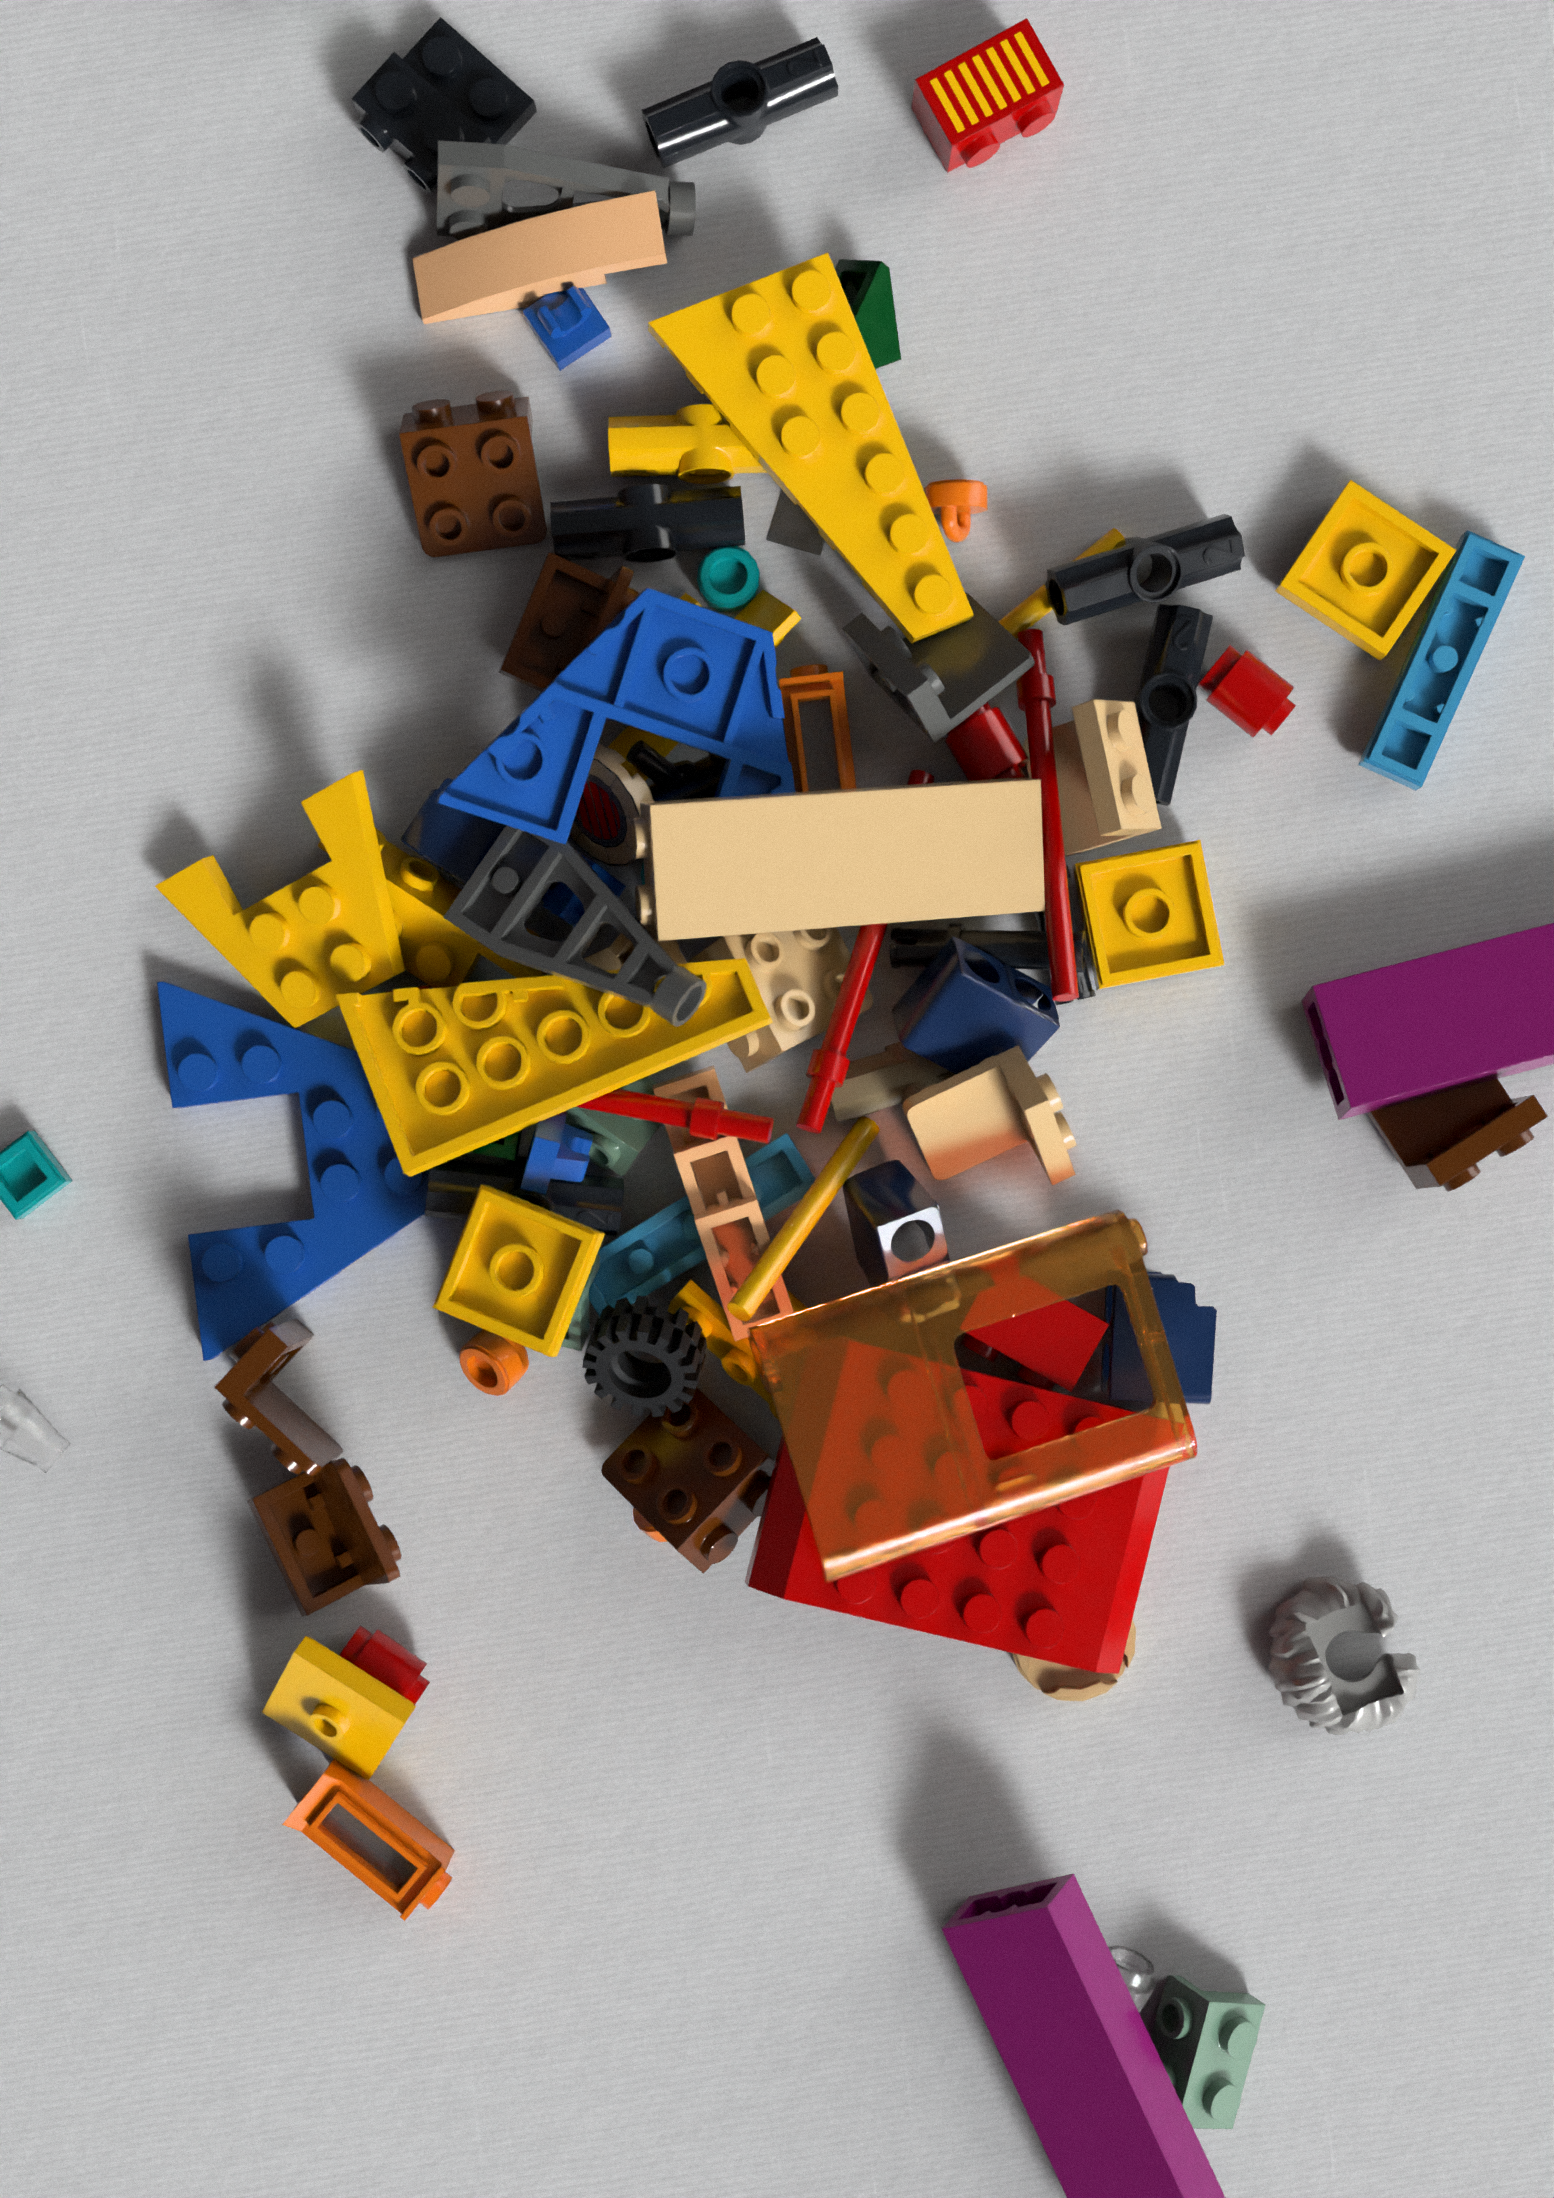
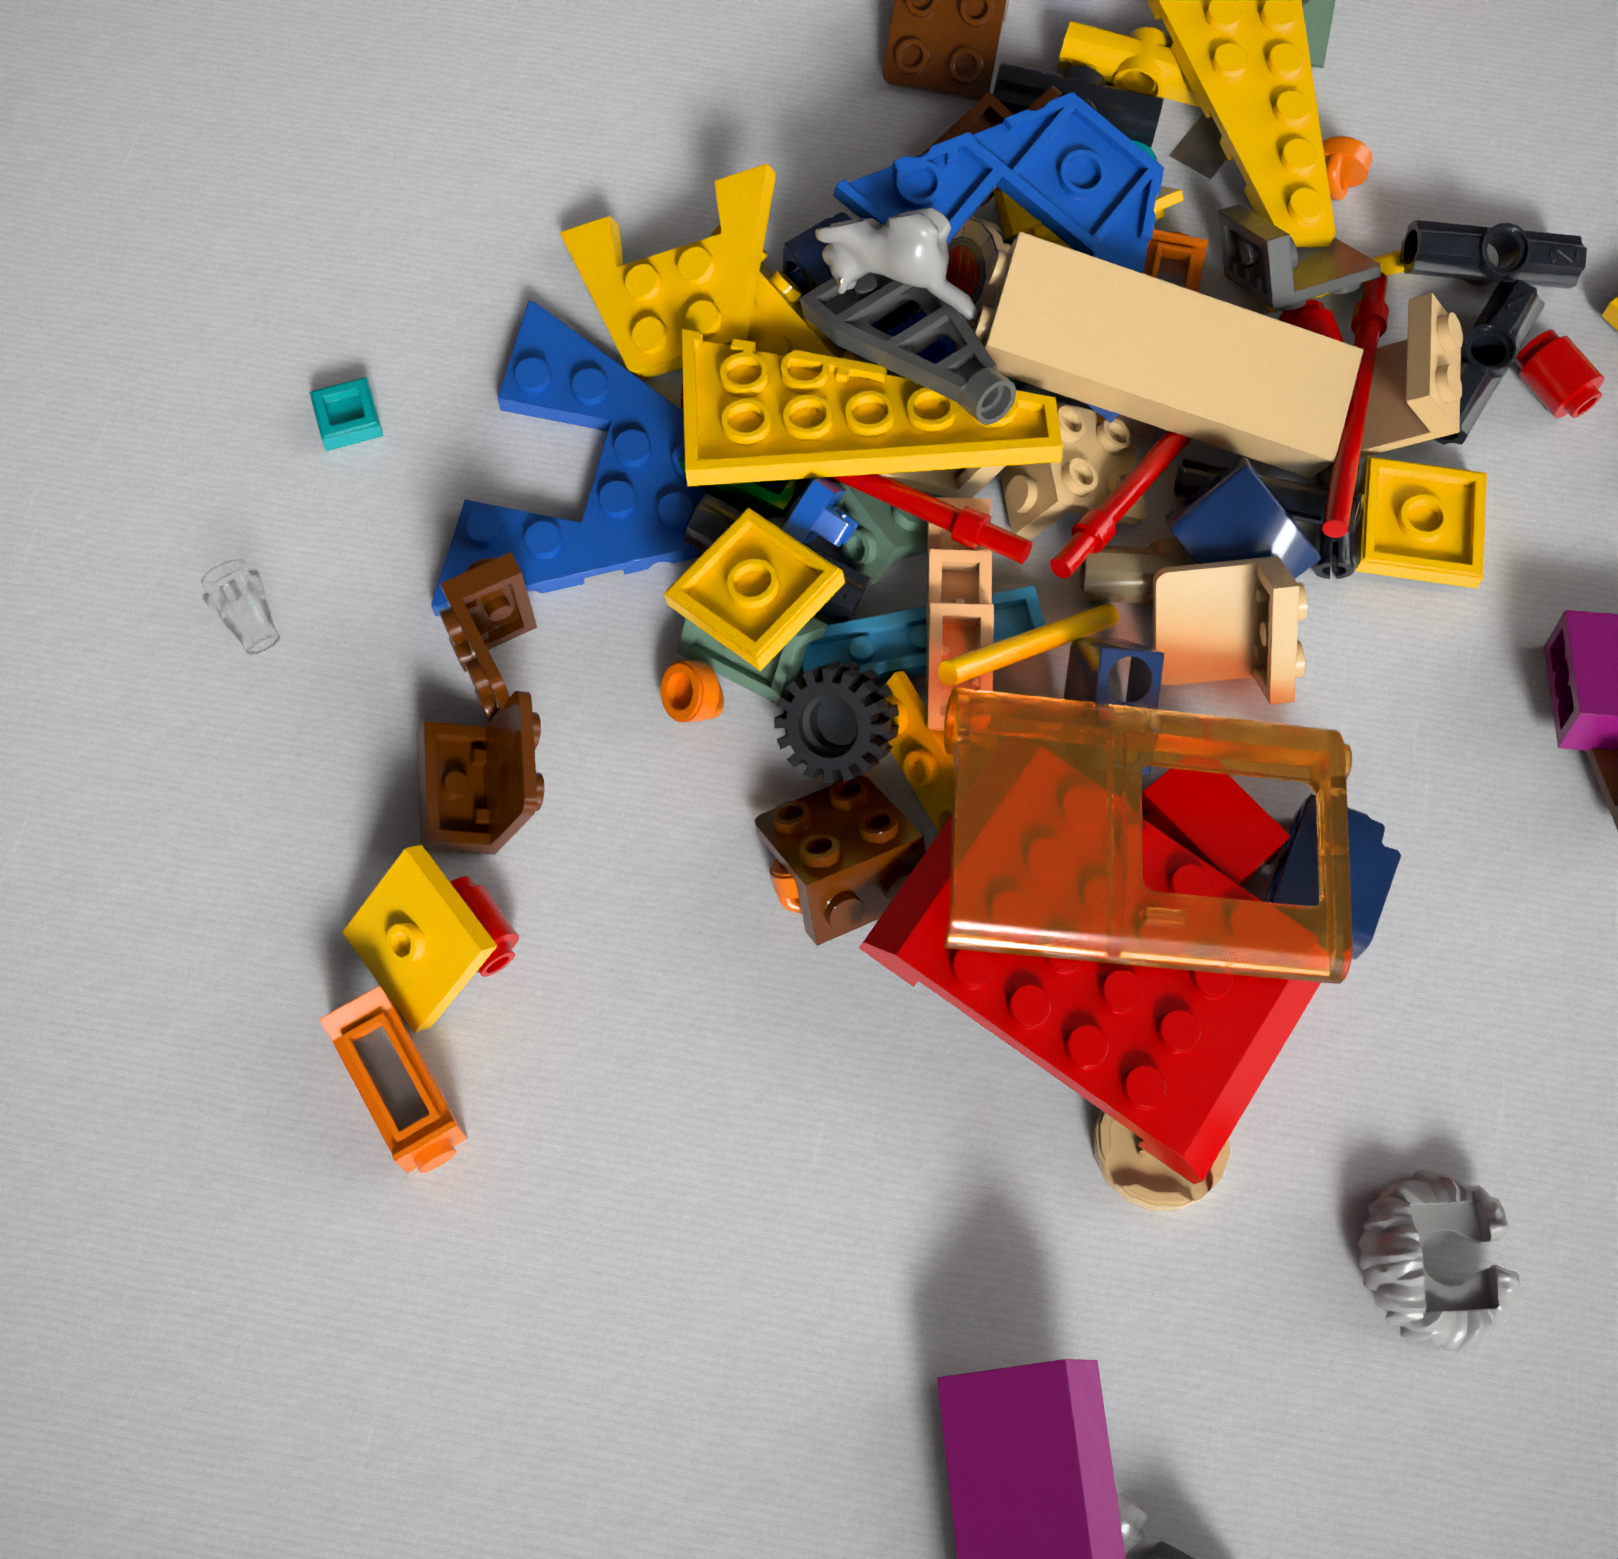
camera: 20 degrees right, 20 degrees down
none -> light grey animal [815,208,979,321]

